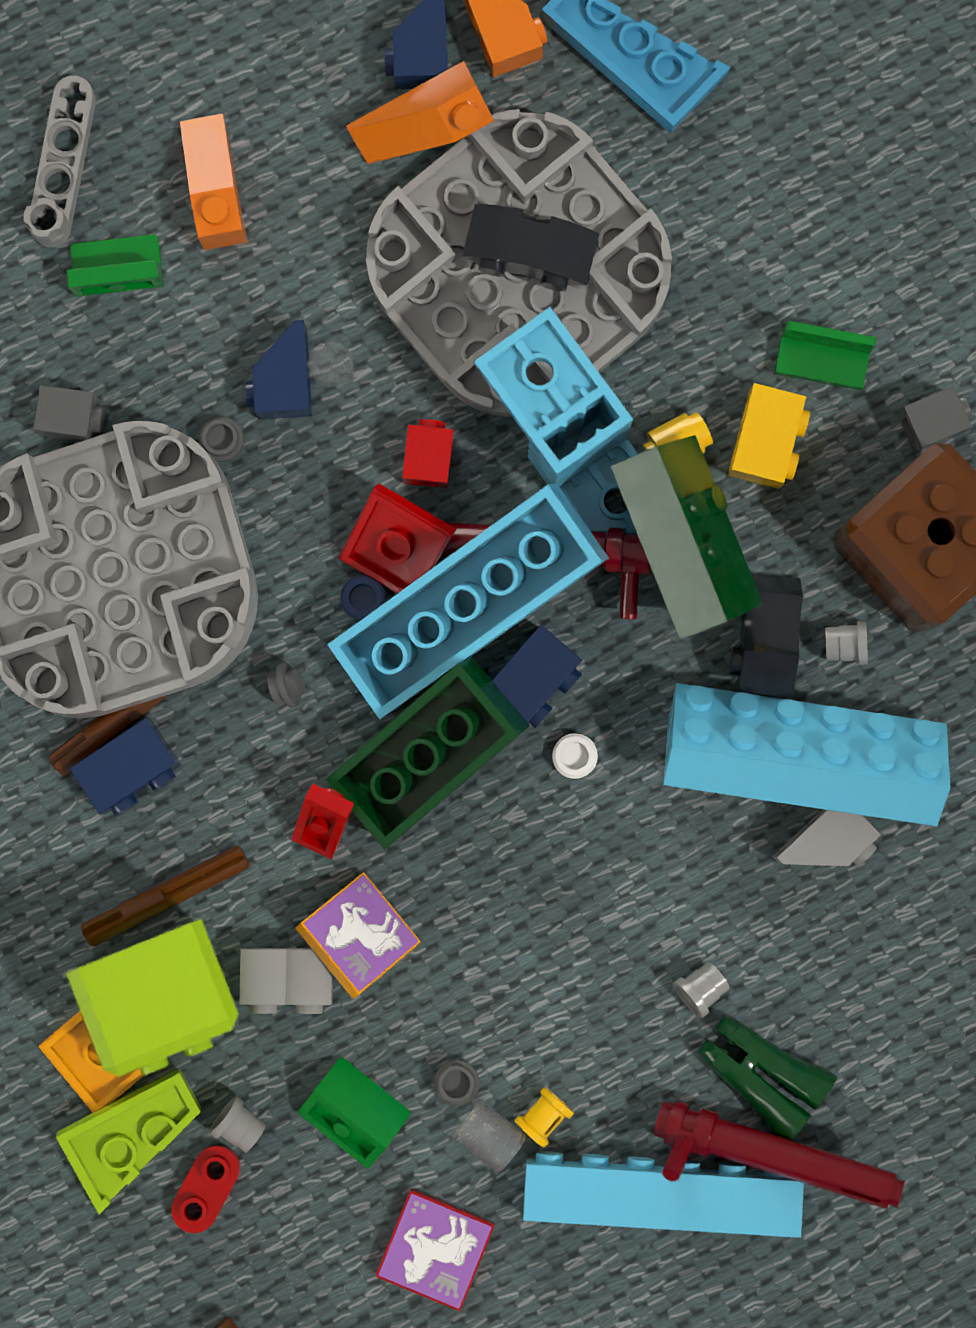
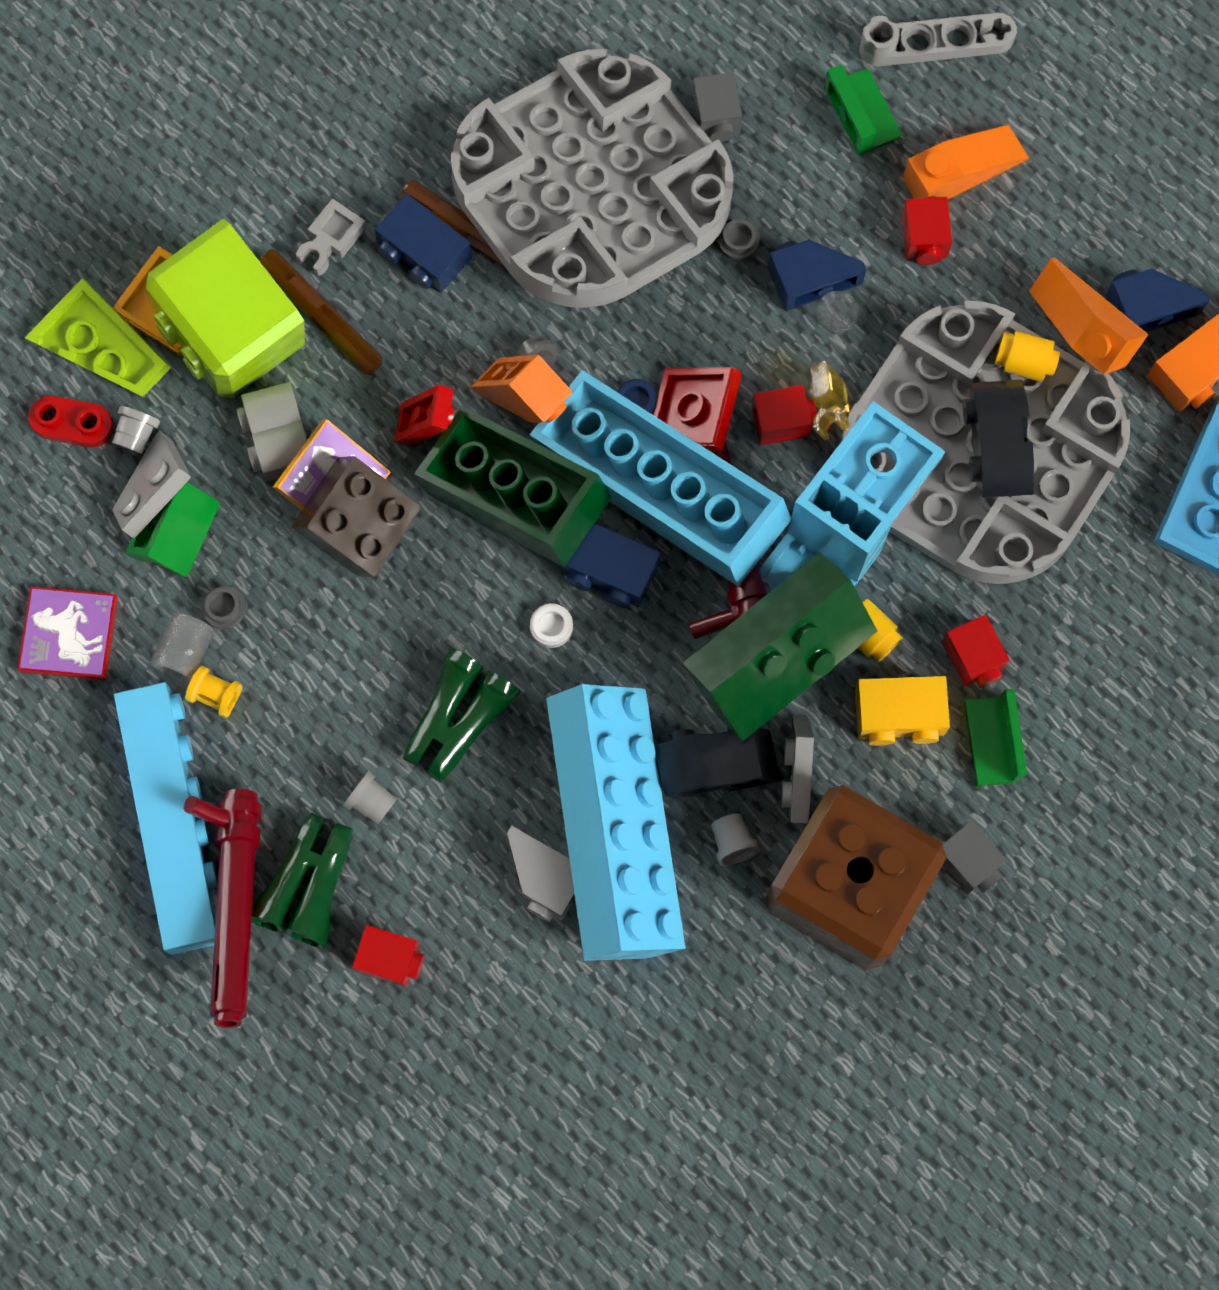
camera: 70 degrees right, 10 degrees down
none -> light grey wing [112,431,191,538]
none -> dark brown brick [291,456,421,577]
none -> light grey plate [296,198,367,276]
none -> red brick [352,925,425,988]
none -> dark green piece [403,647,521,782]
none -> orange slope [471,354,573,423]
none -> light grey wing [781,716,814,823]
none -> clear yellow plate [809,360,850,440]
none -> red brick [901,197,952,265]
none -> red brick [942,614,1010,688]
none -> yellow brick [994,330,1060,382]

